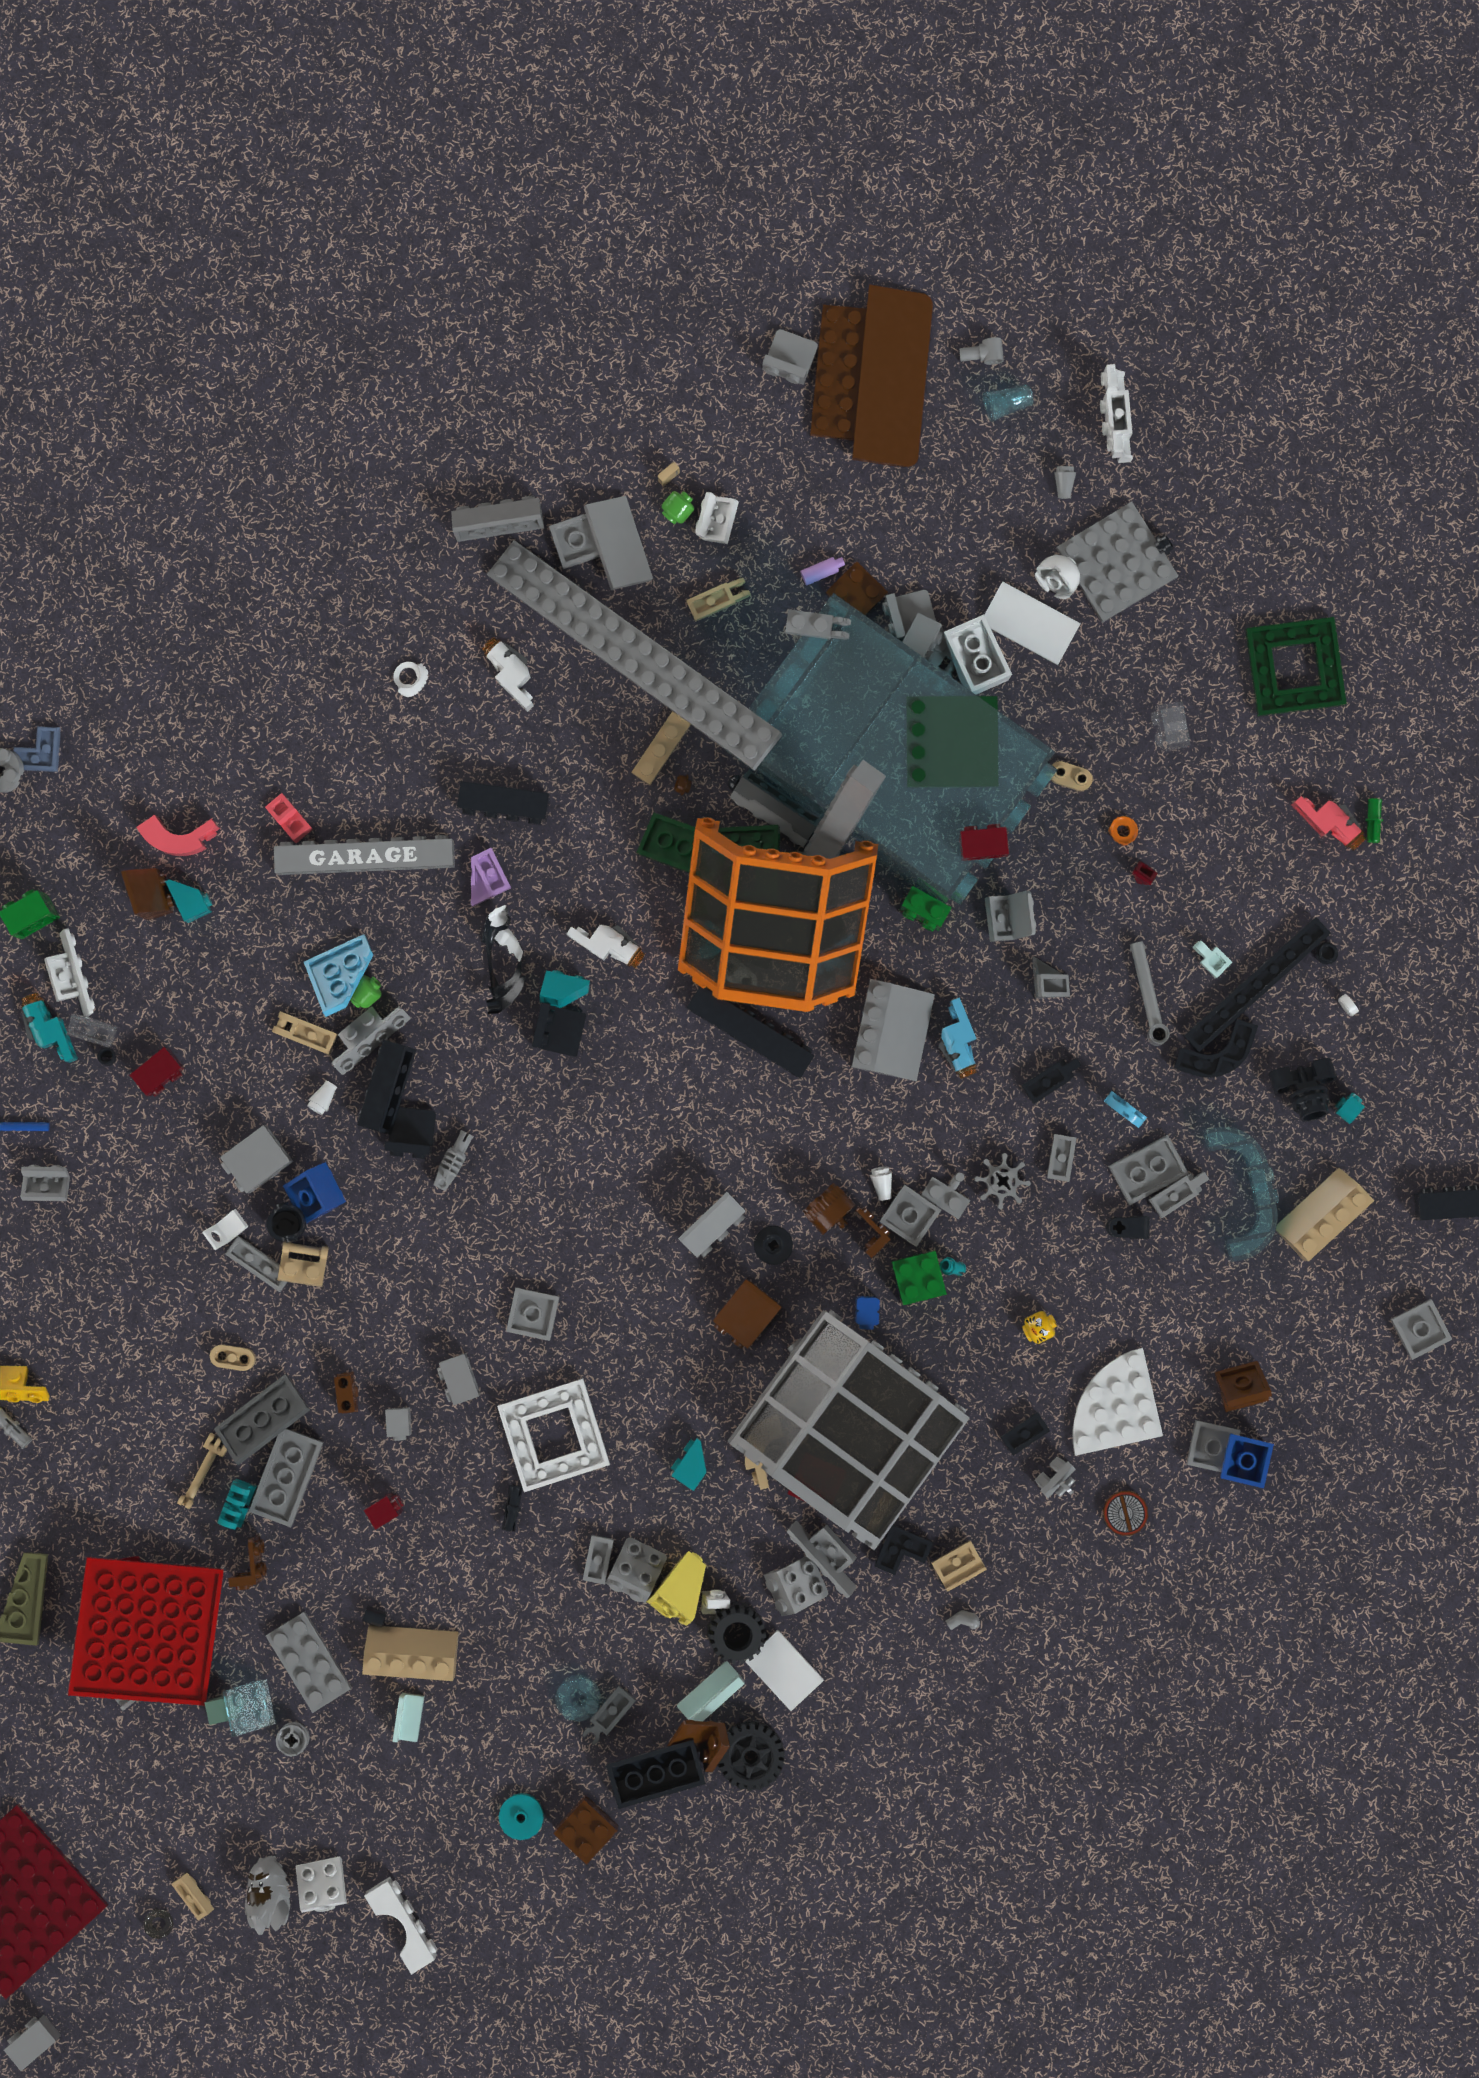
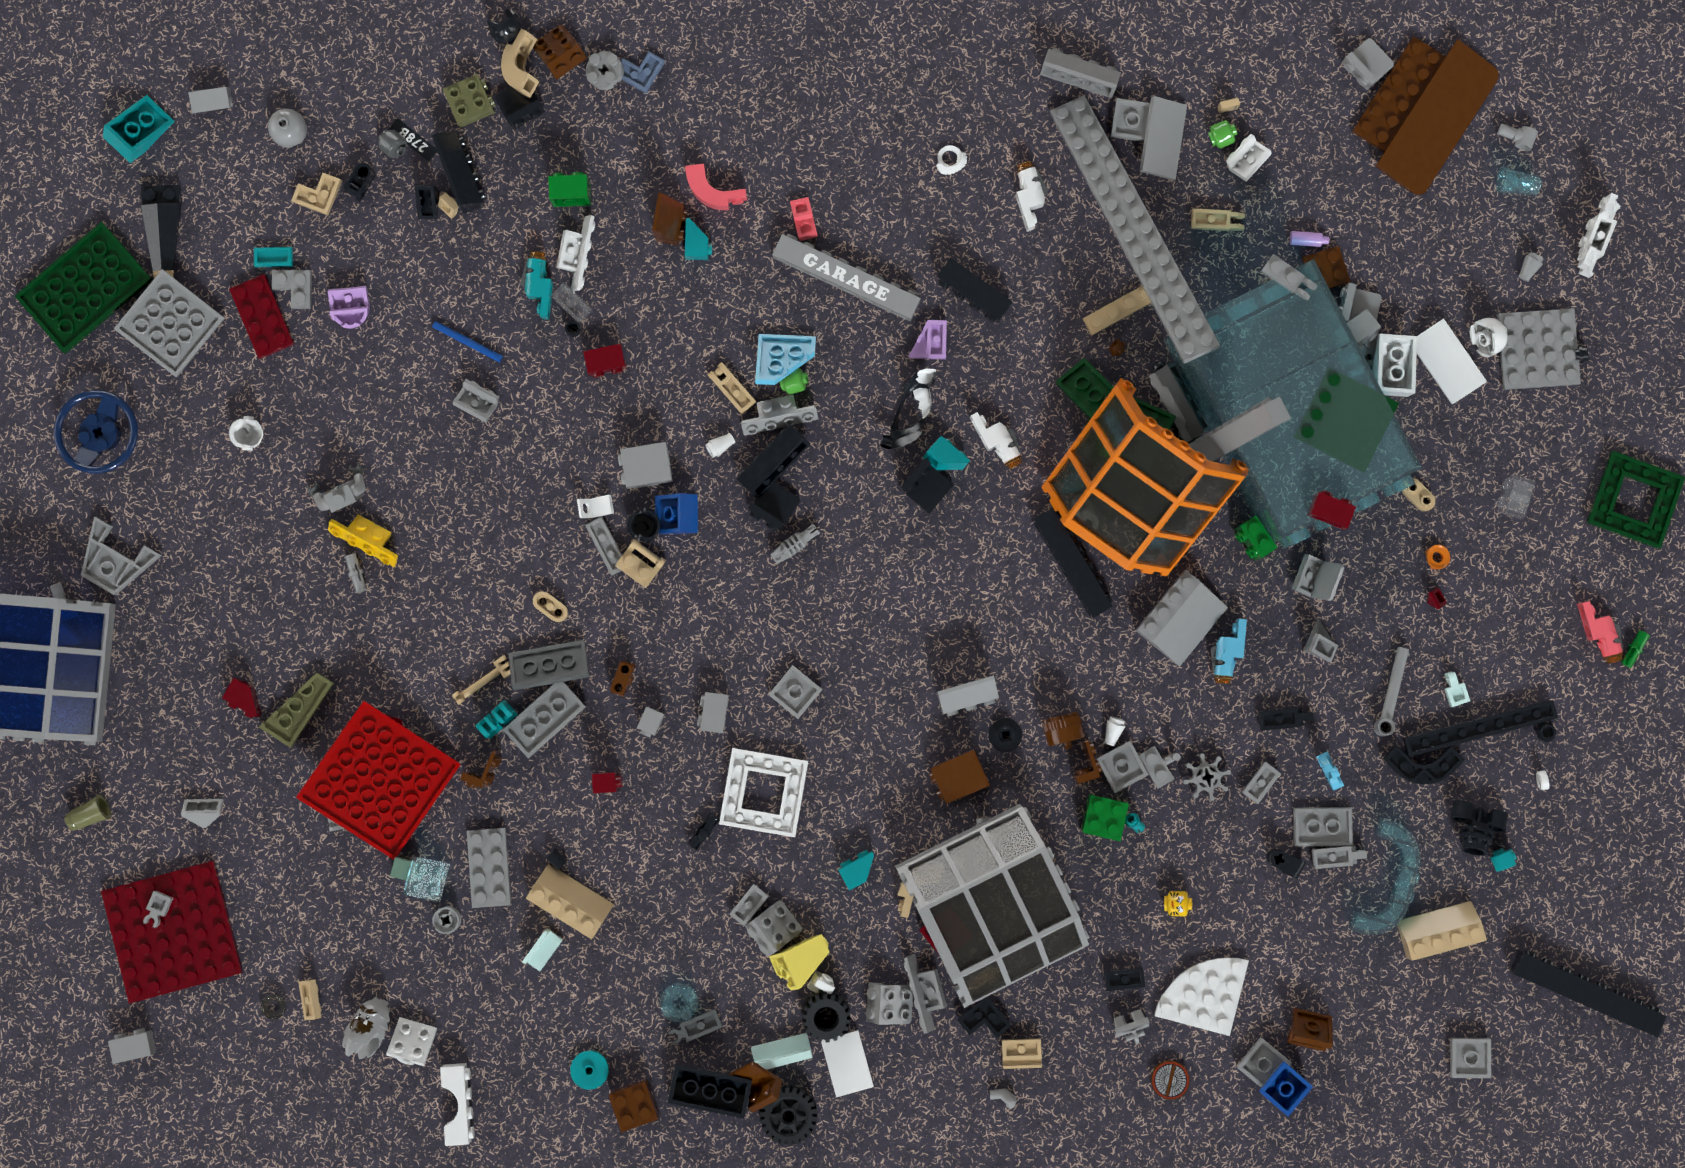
camera: 25 degrees right, 0 degrees up
blue brick [855,1296,880,1330] -> none

